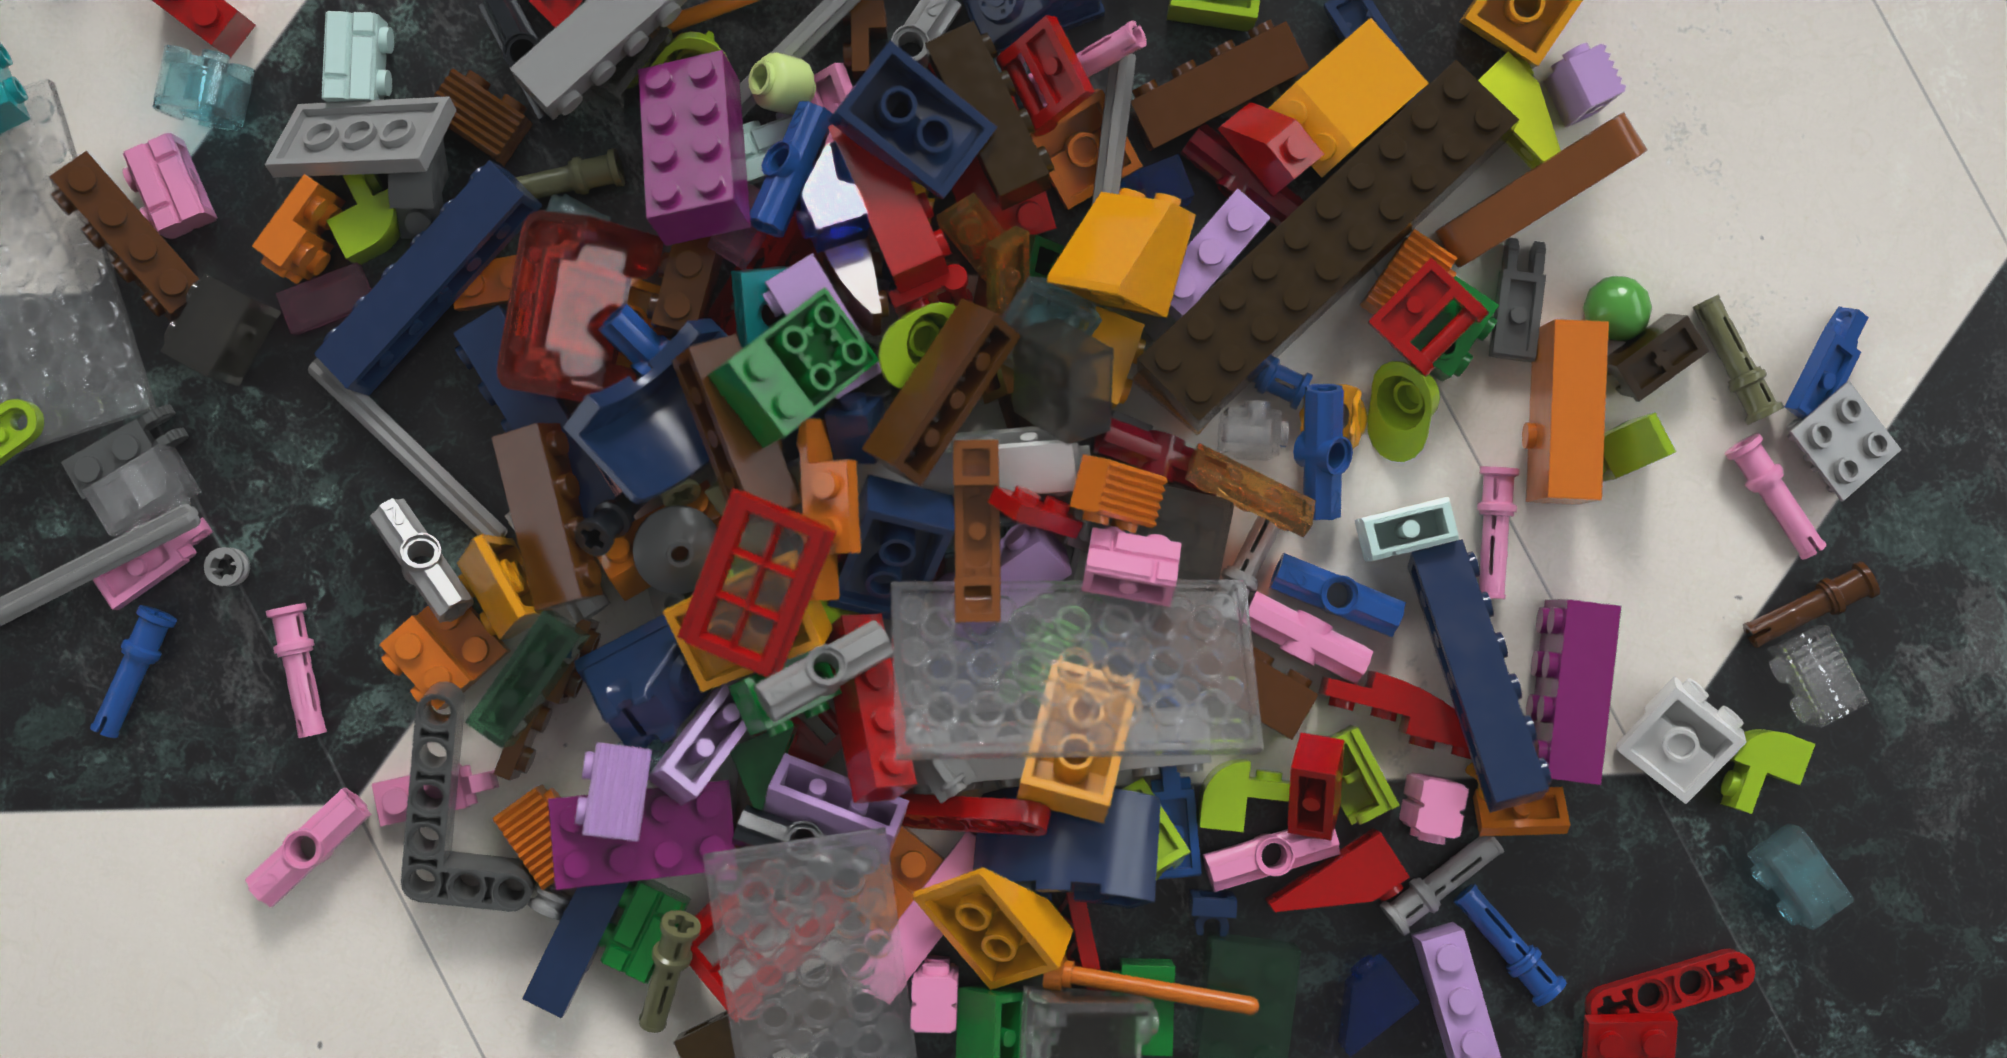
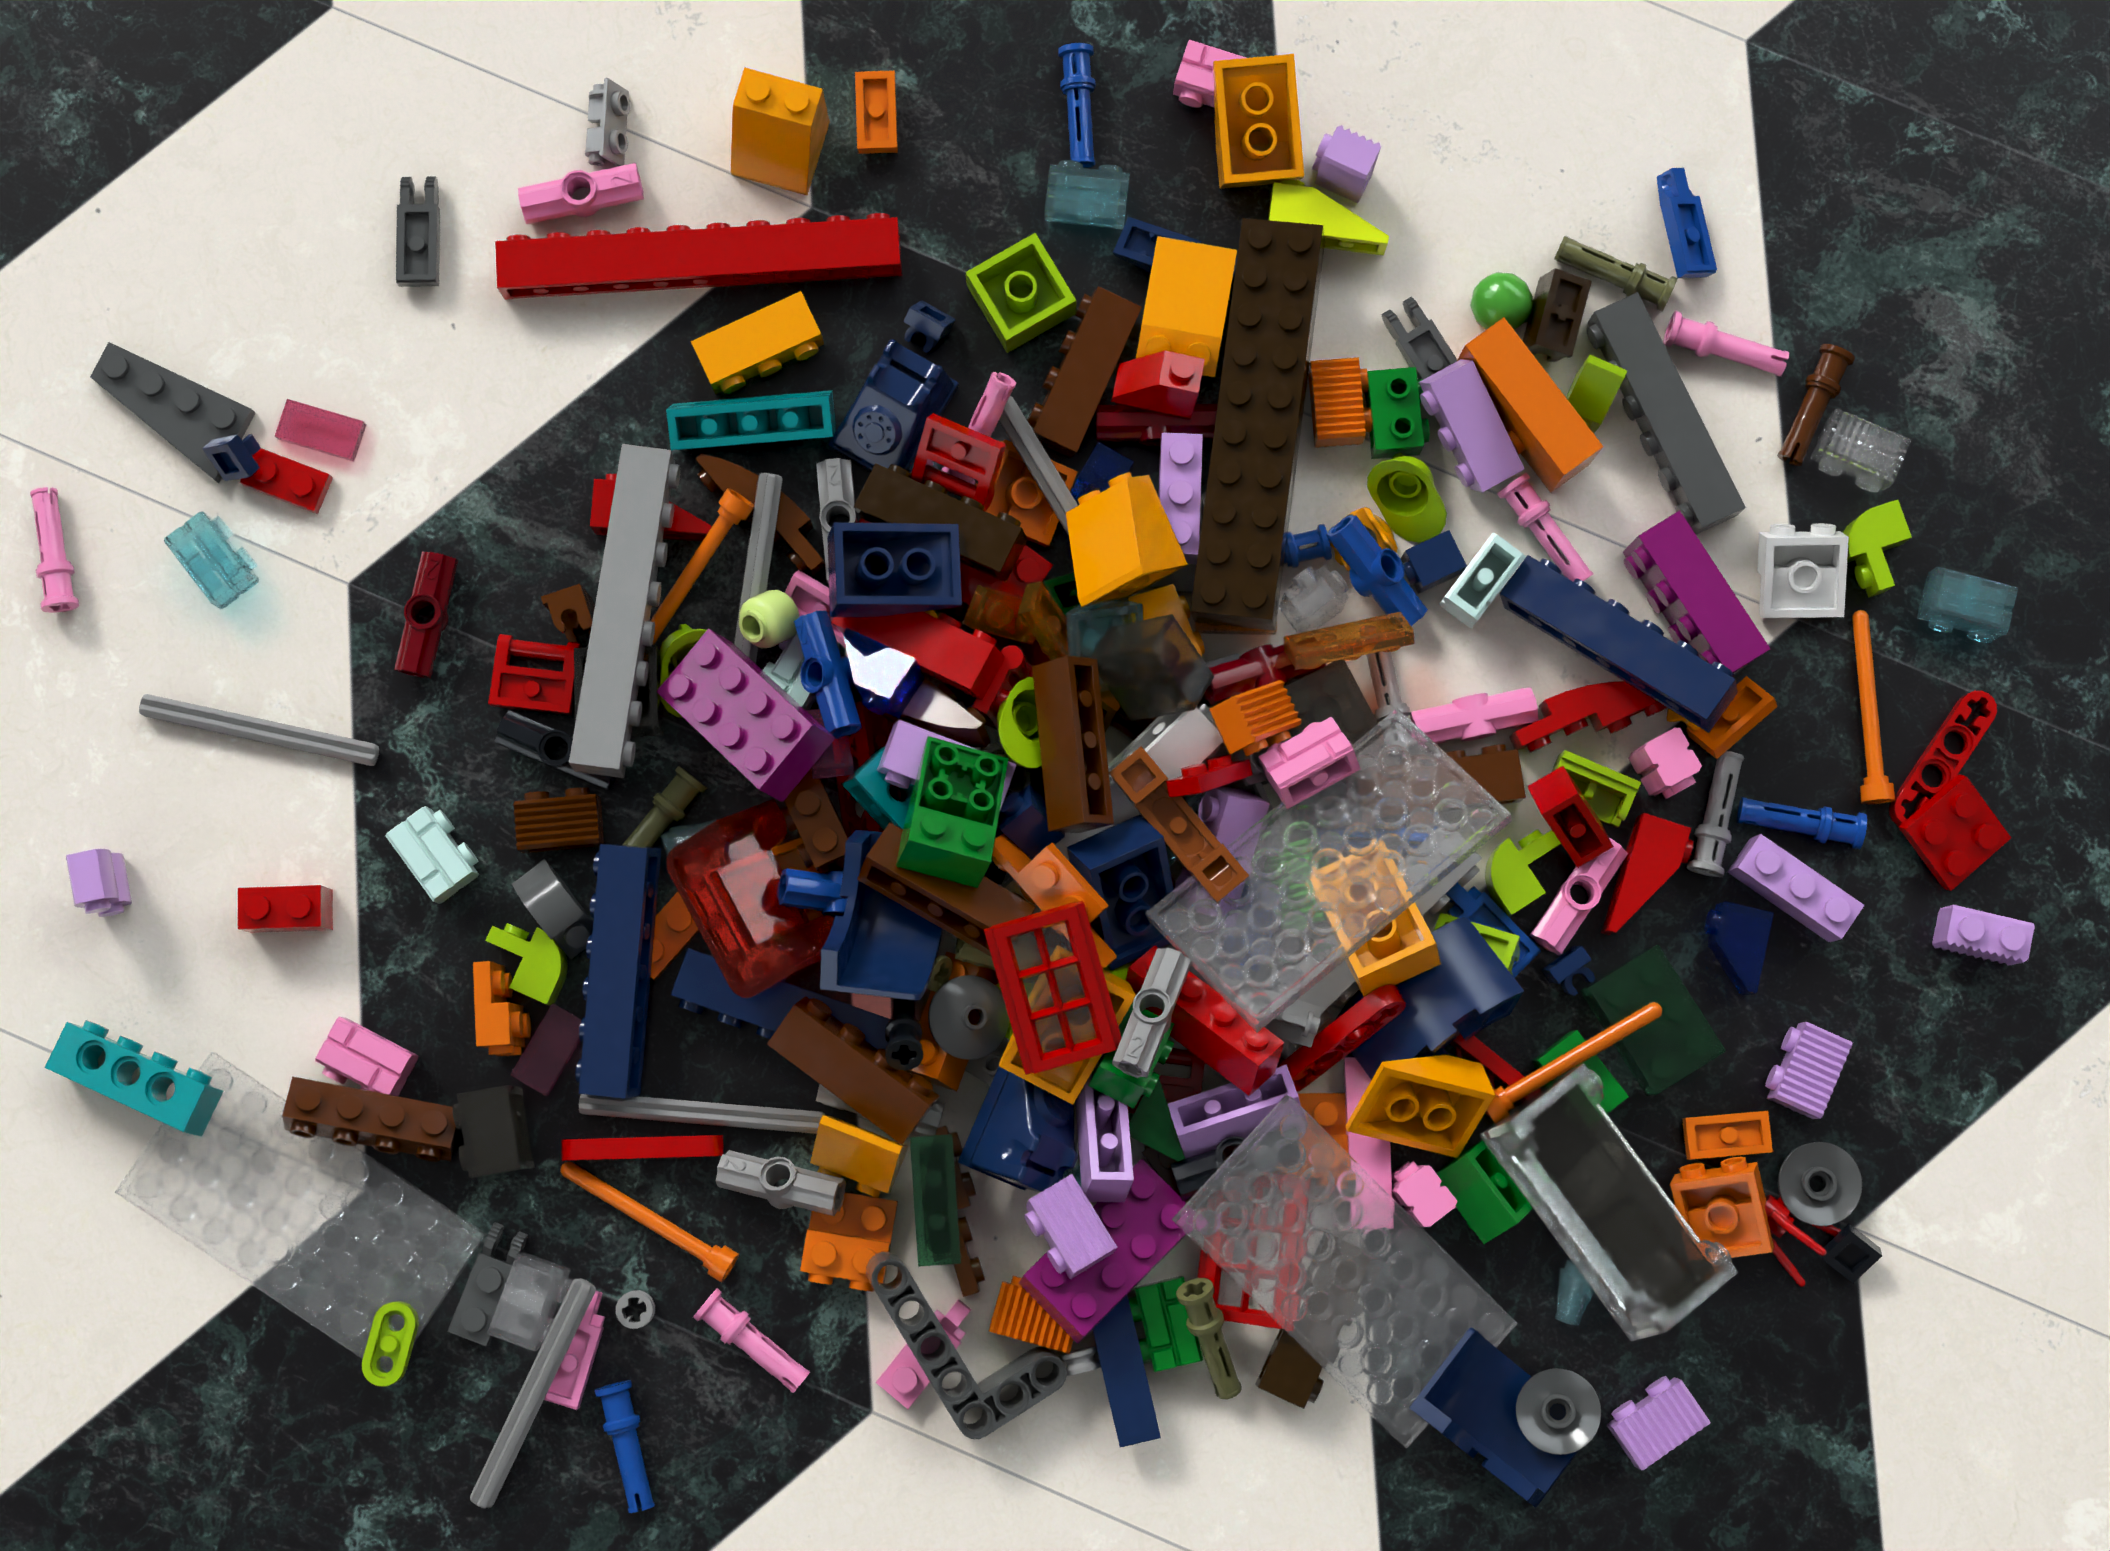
camera: 35 degrees left, 5 degrees down
clear light blue brick [153,45,255,131] -> none
bright pink piece [245,788,372,907] -> none
light grey plate [265,96,457,178] -> none
blue piece [1269,553,1406,637] -> none
red plate [1368,257,1489,378] -> none
dark orange beam [1435,112,1648,268] -> none
light grey hinge [1786,381,1901,501] -> none
none -> orange piece [560,1162,739,1283]
none -> red beam [561,1135,724,1161]
none -> dark blue brick [1401,530,1467,594]
none -> lavender brick [1419,359,1525,492]
none -> dark grey brick [1587,292,1746,535]
none -> orange piece [1852,610,1895,804]

